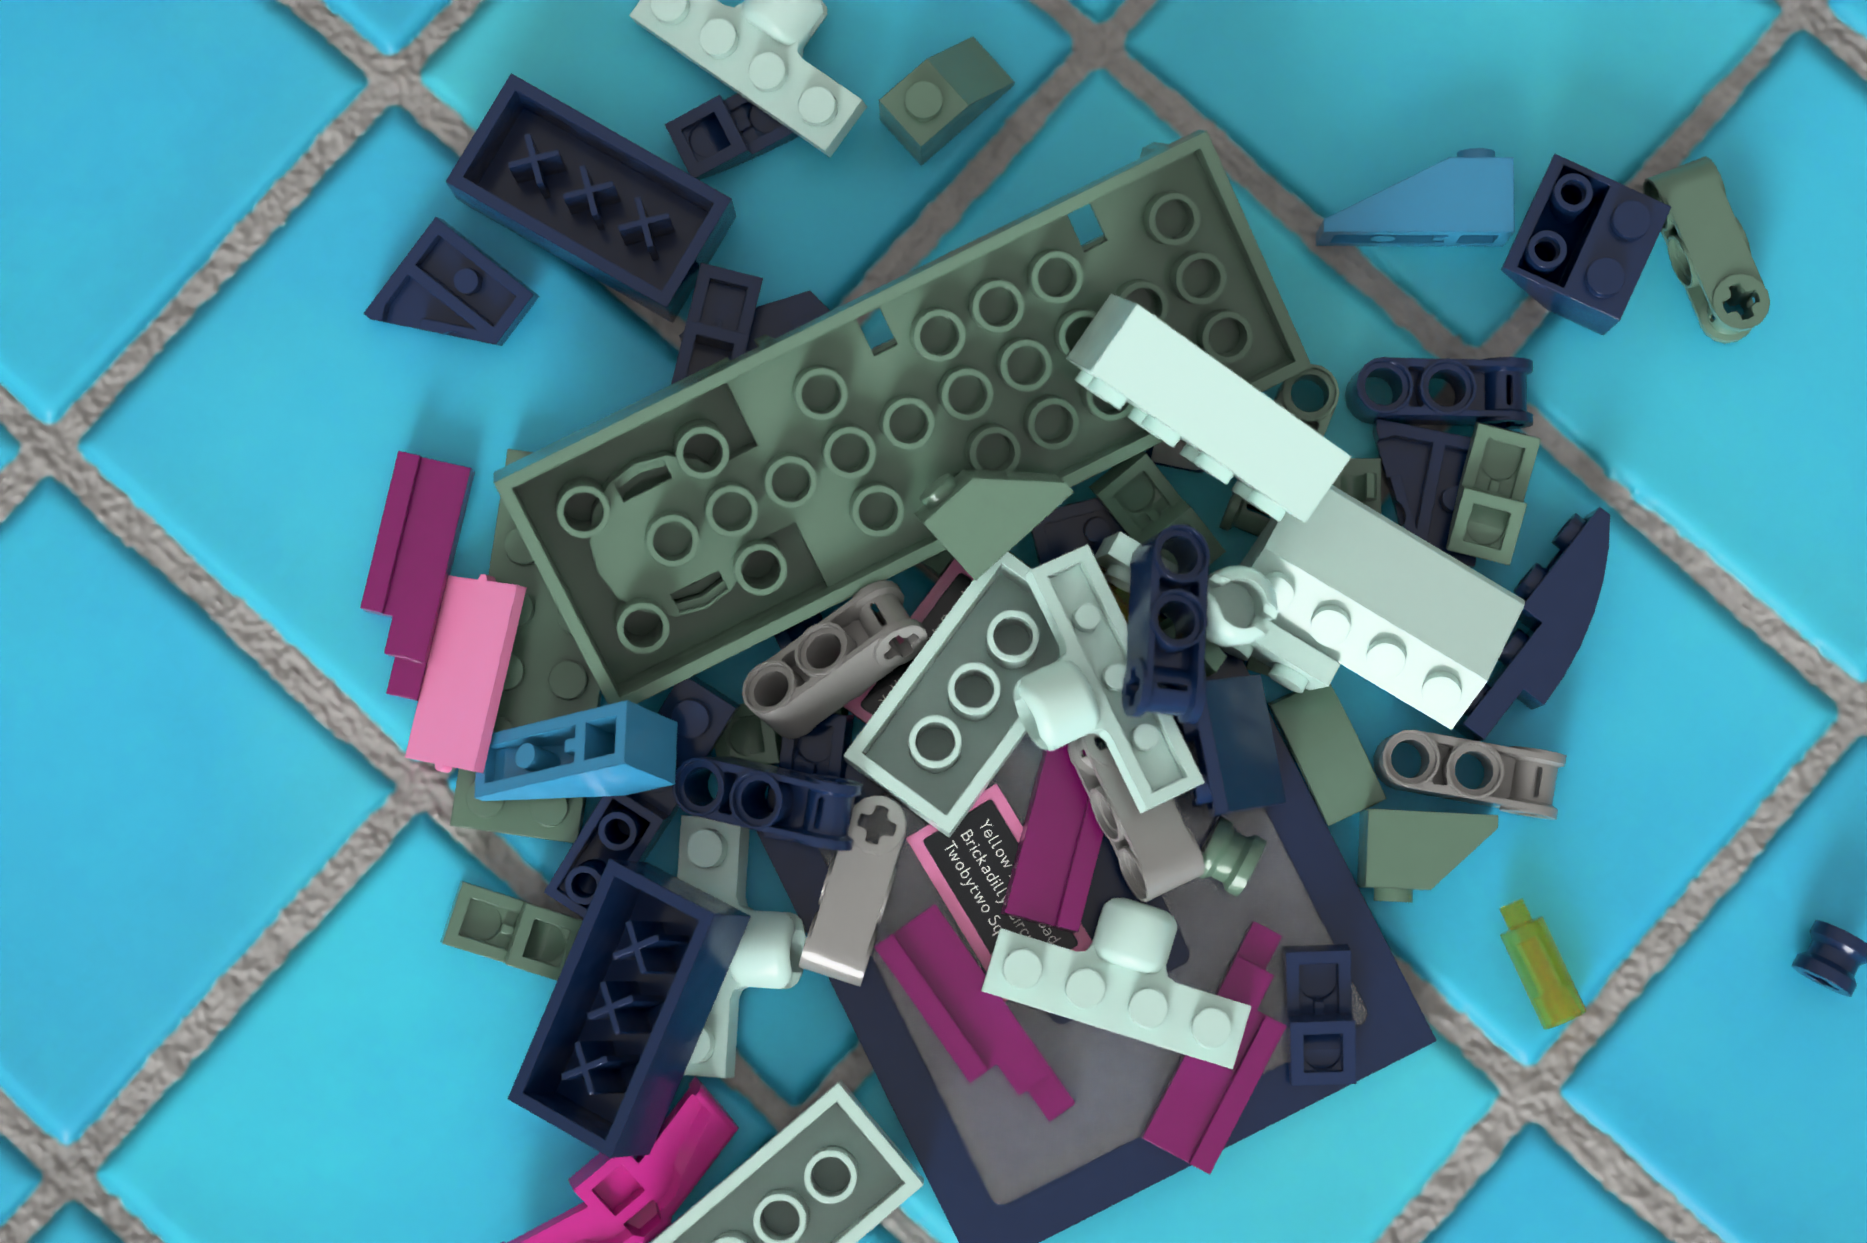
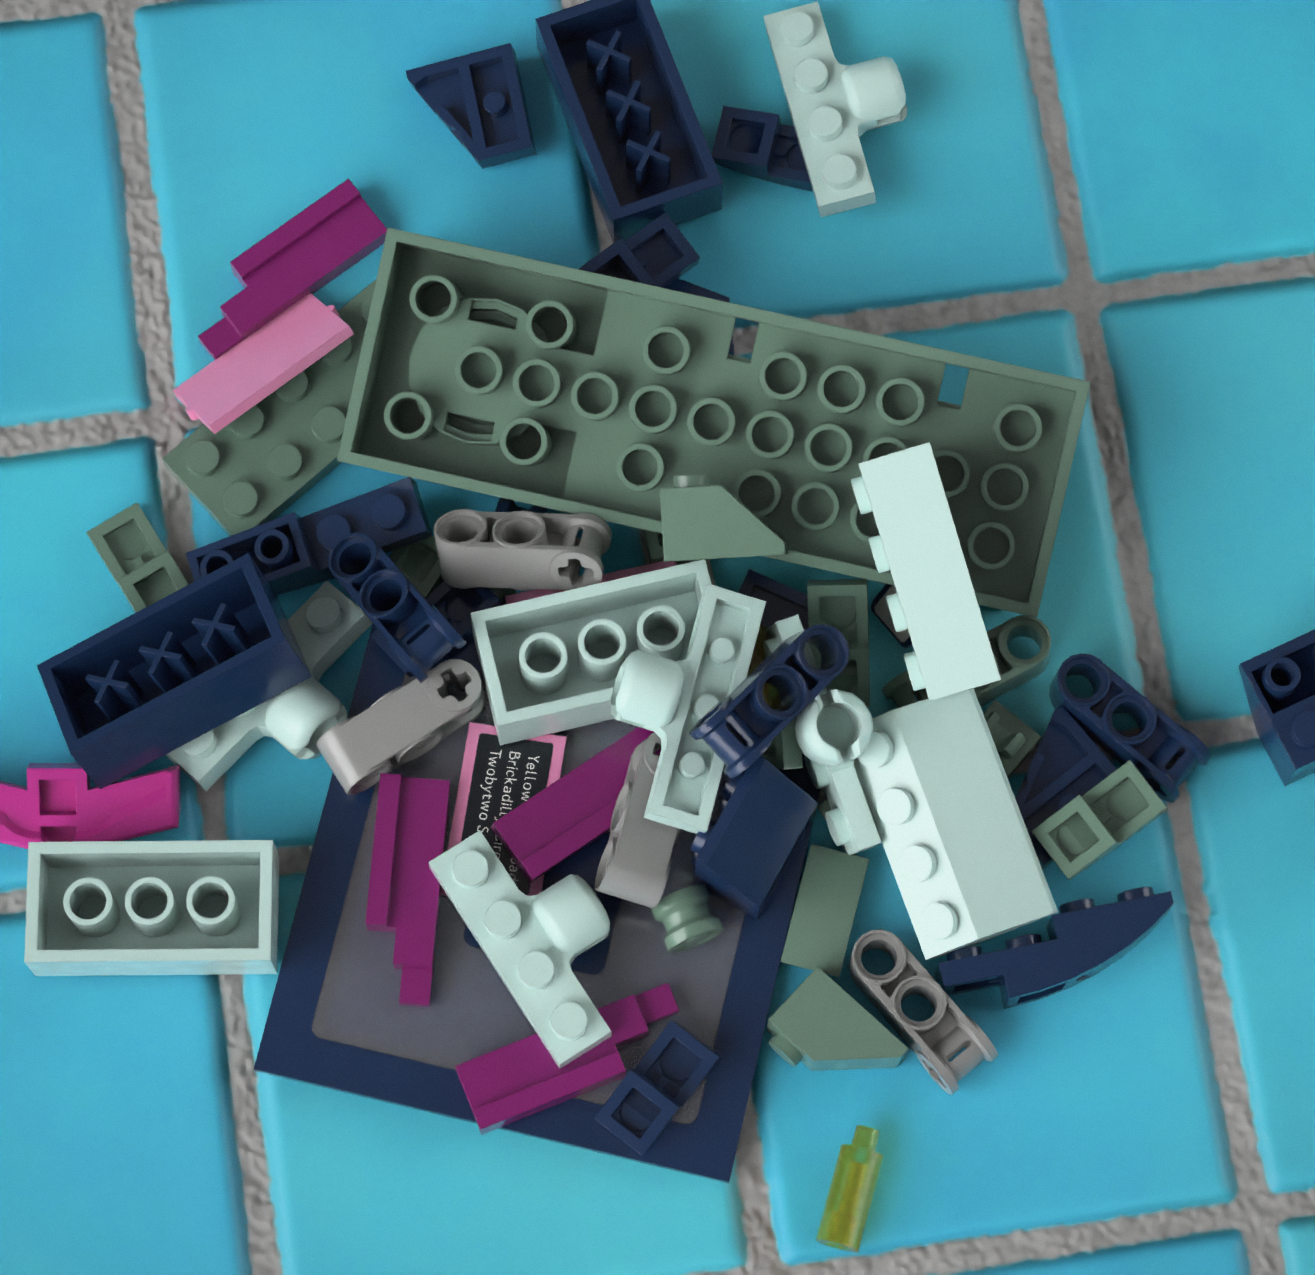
camera: 40 degrees right, 10 degrees down
dark azure slope [474,700,678,801] -> none
sand green slope [879,37,1015,166] -> none
dark azure slope [1316,148,1515,246] -> none

